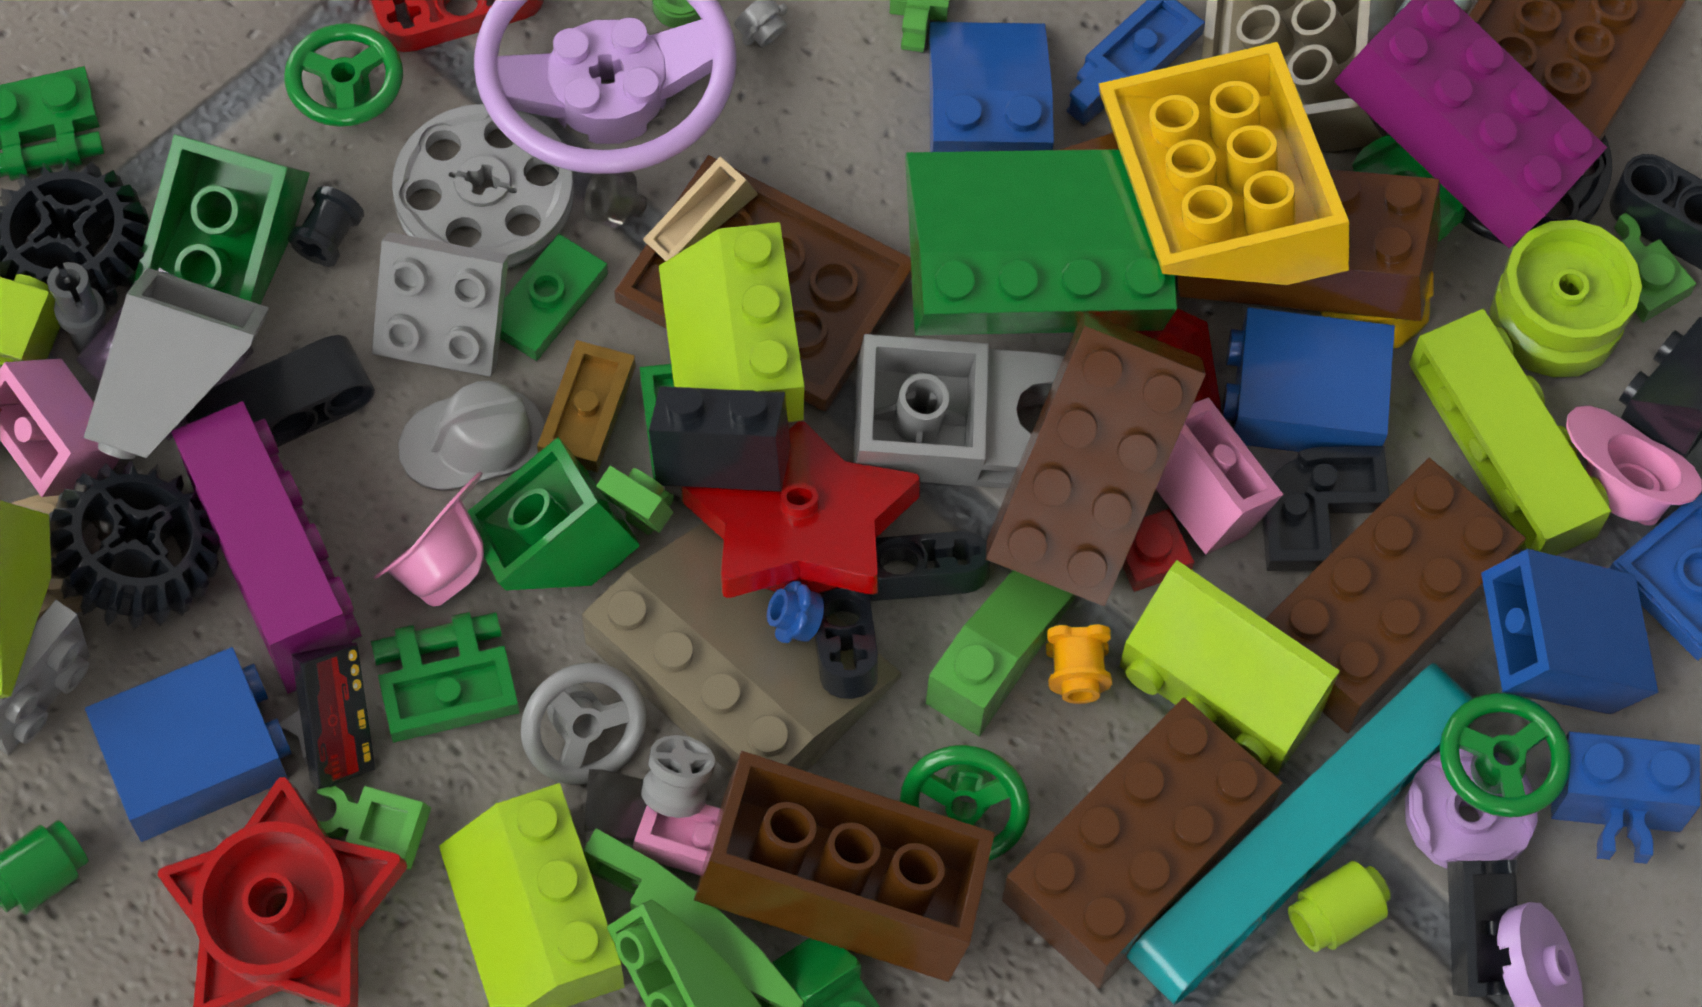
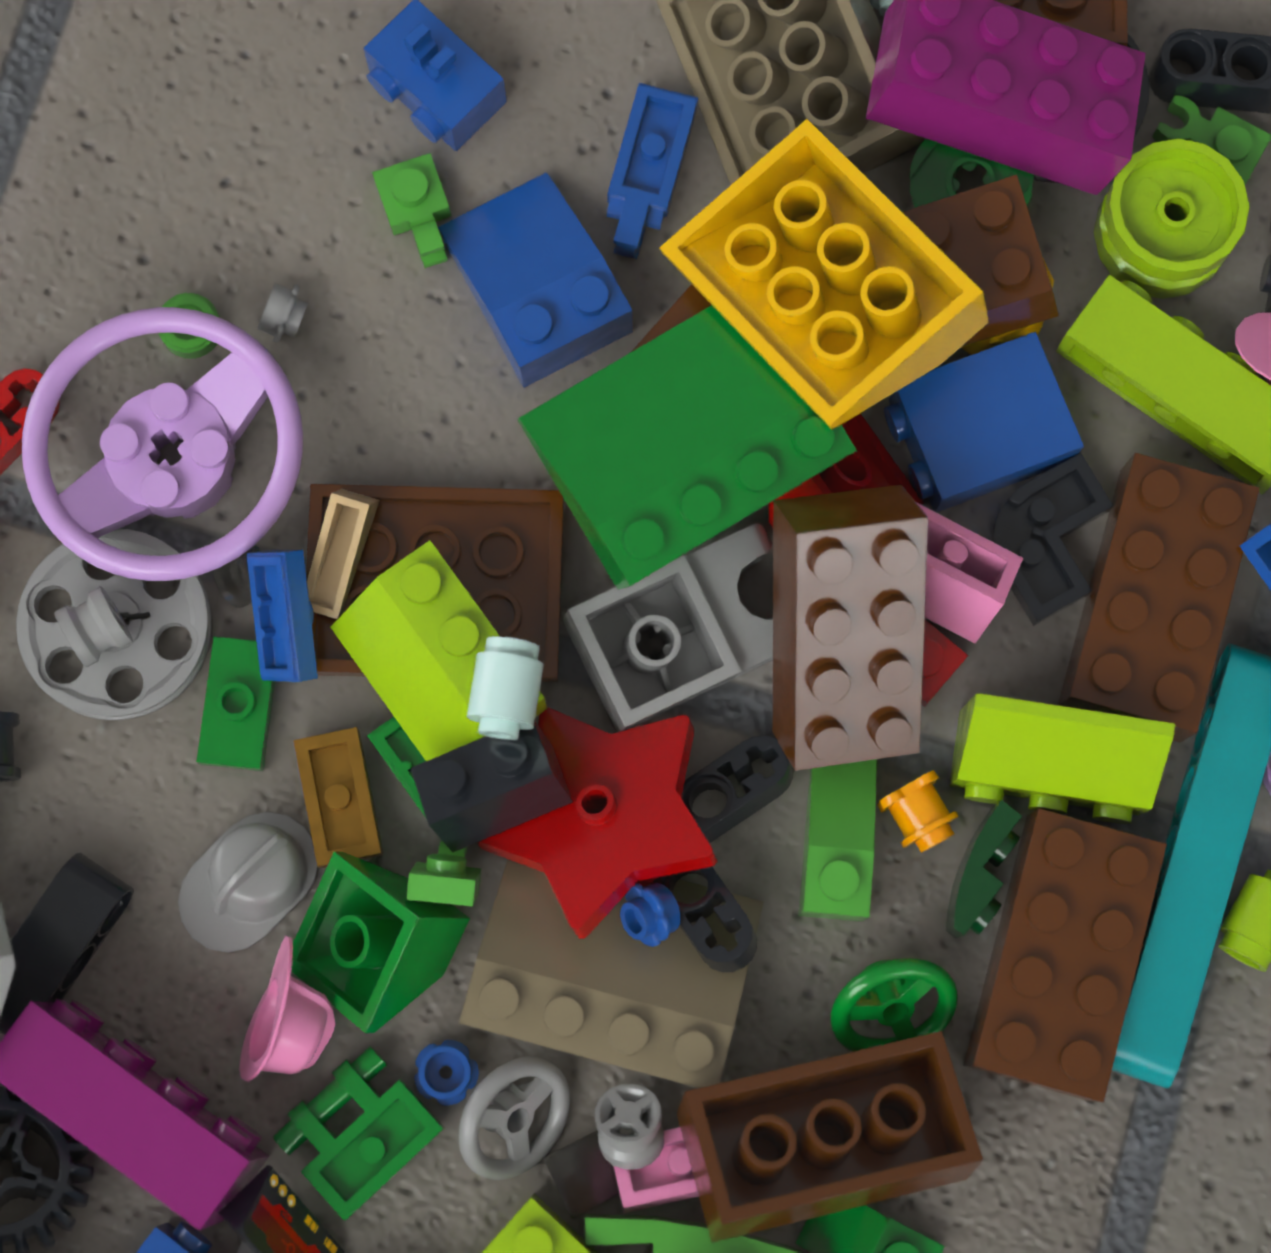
camera: 25 degrees left, 15 degrees up
light grey plate [372,232,509,377] -> none
none -> light grey wheel [54,586,133,667]
none -> blue plate [247,550,318,682]
none -> blue plate [414,1040,479,1105]
none -> light aqua brick [467,637,544,740]
none -> dark green slope [946,800,1022,938]

